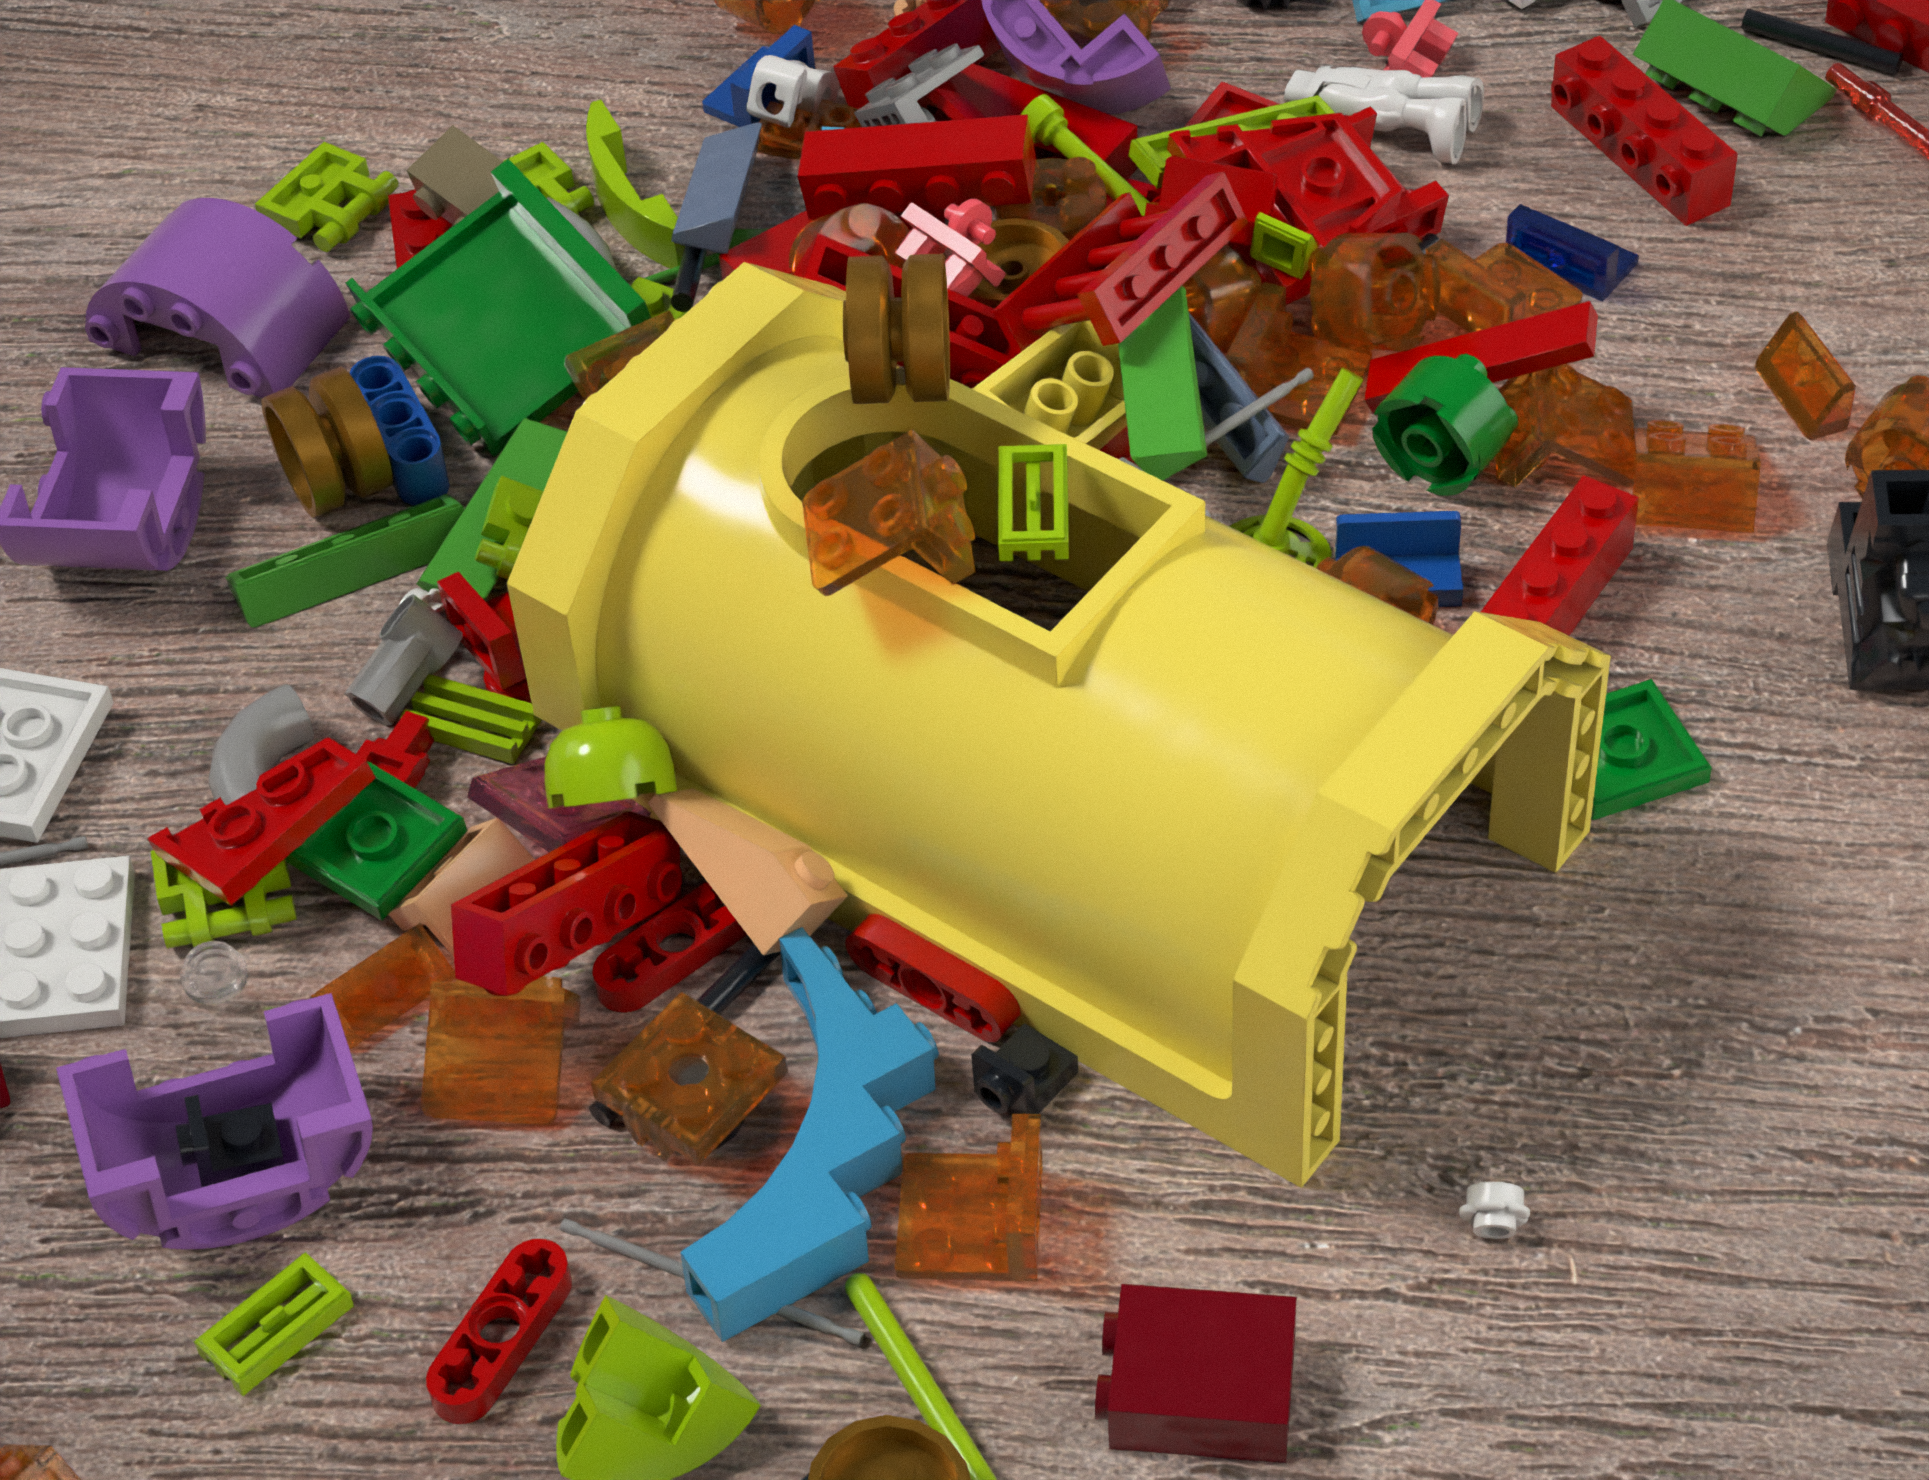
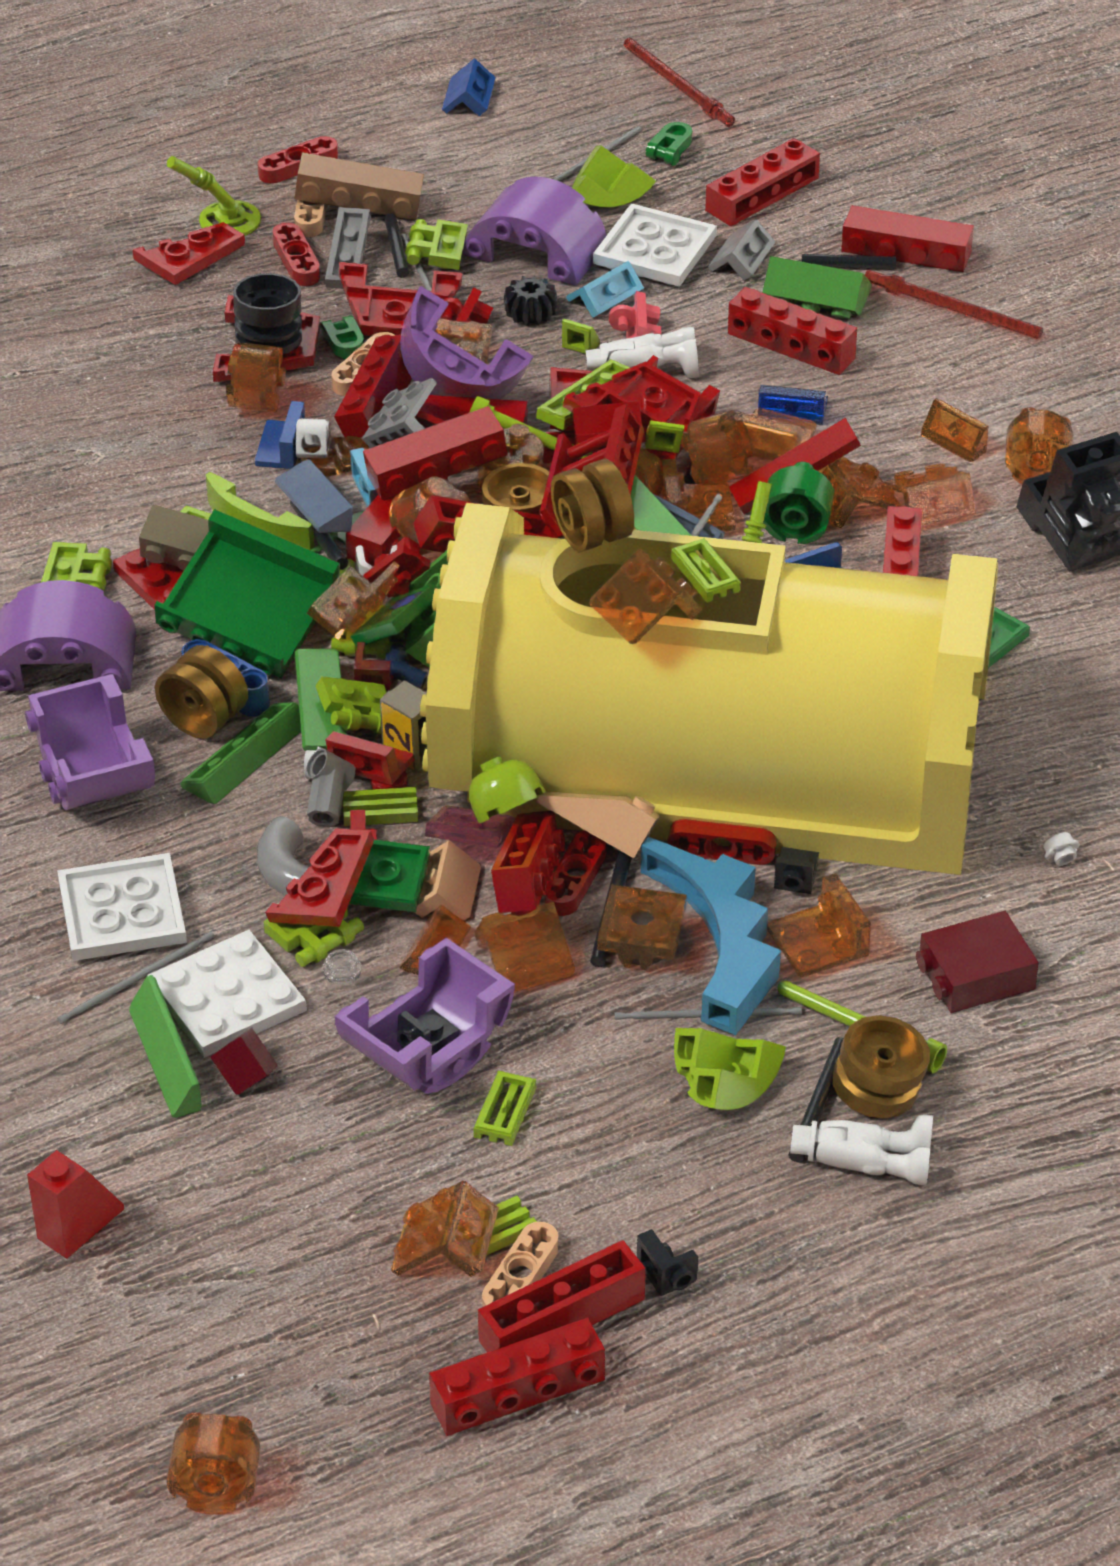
camera: 30 degrees left, 5 degrees down
red beam [426,1239,572,1424] -> none
coral hips [895,199,1007,297] -> none
none -> lime slope [562,319,600,354]

